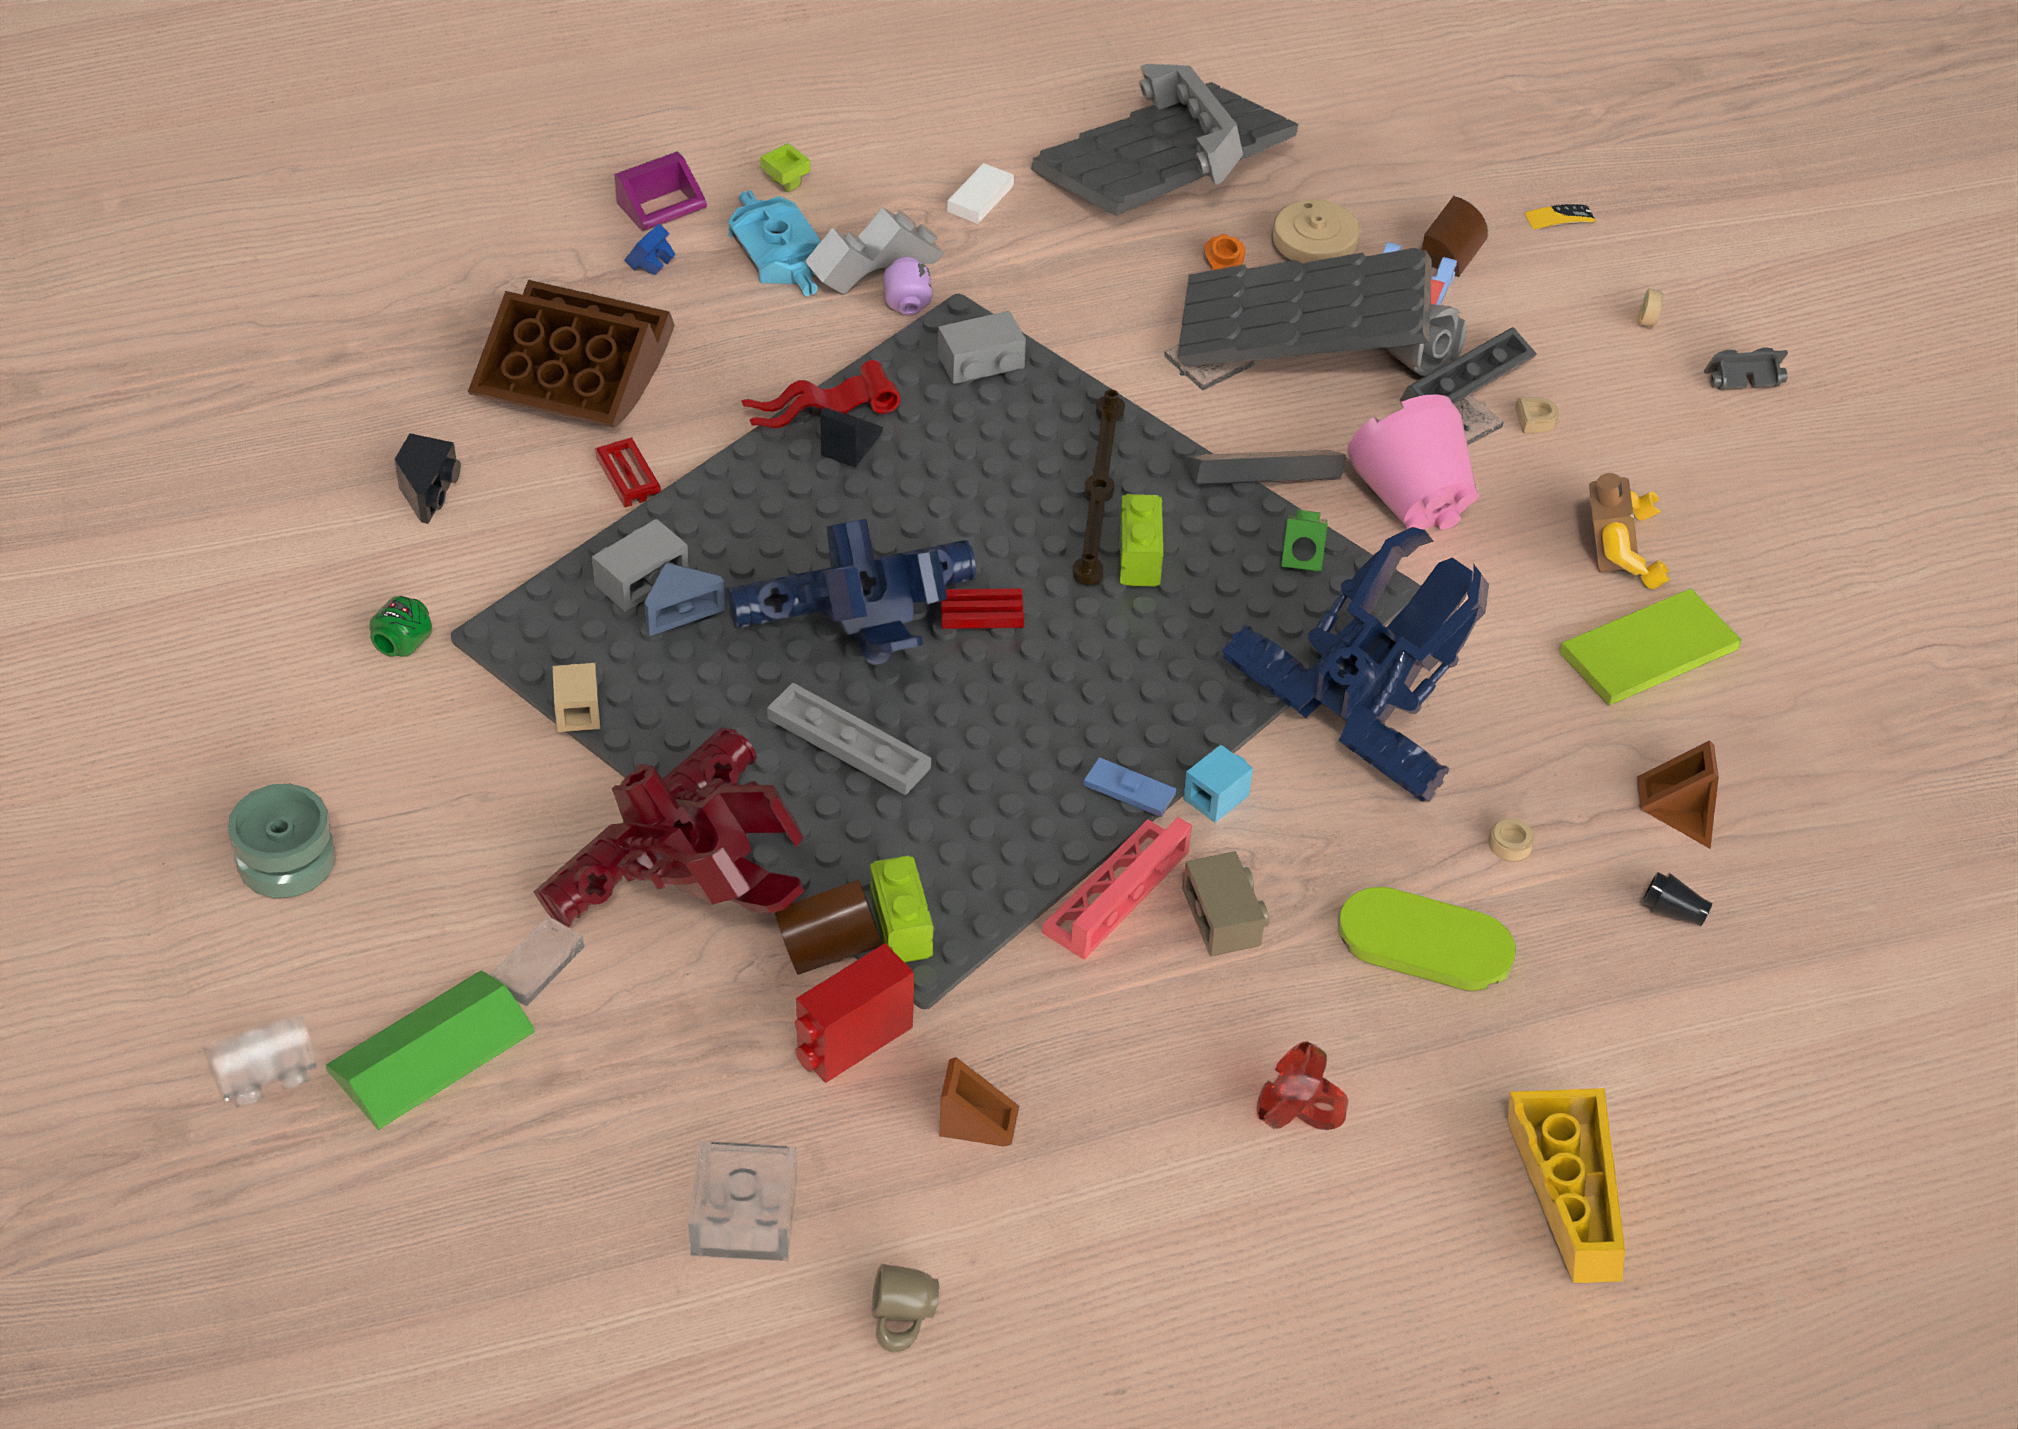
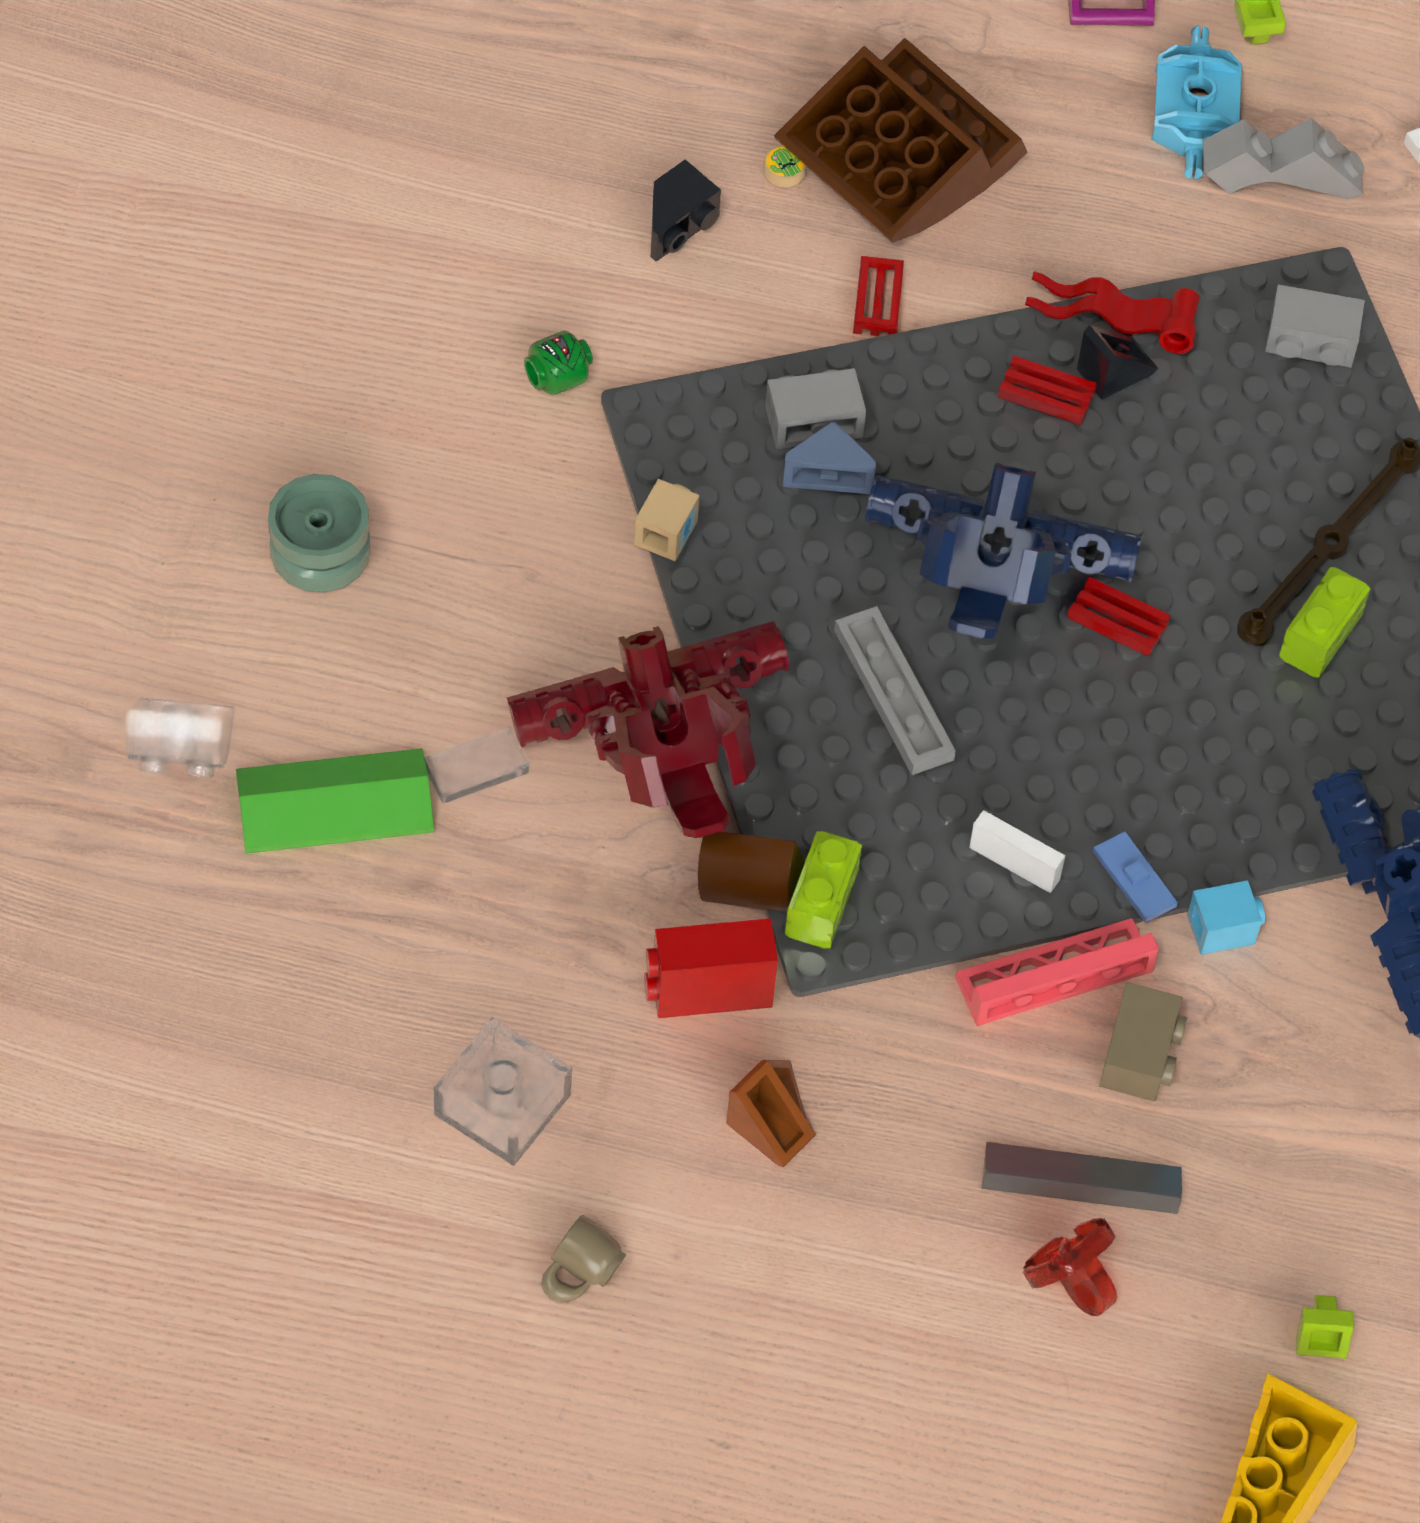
camera: 30 degrees right, 10 degrees up
blue tile [624,223,675,275] -> none
lavender head [883,257,933,315] -> none
lime tile [1338,887,1516,991] -> none
none -> tile [763,145,806,188]
none -> white tile [969,810,1065,893]
none -> dark grey slope [981,1142,1182,1214]
none -> red tile [998,355,1097,425]
none -> lime tile [1295,1295,1354,1359]

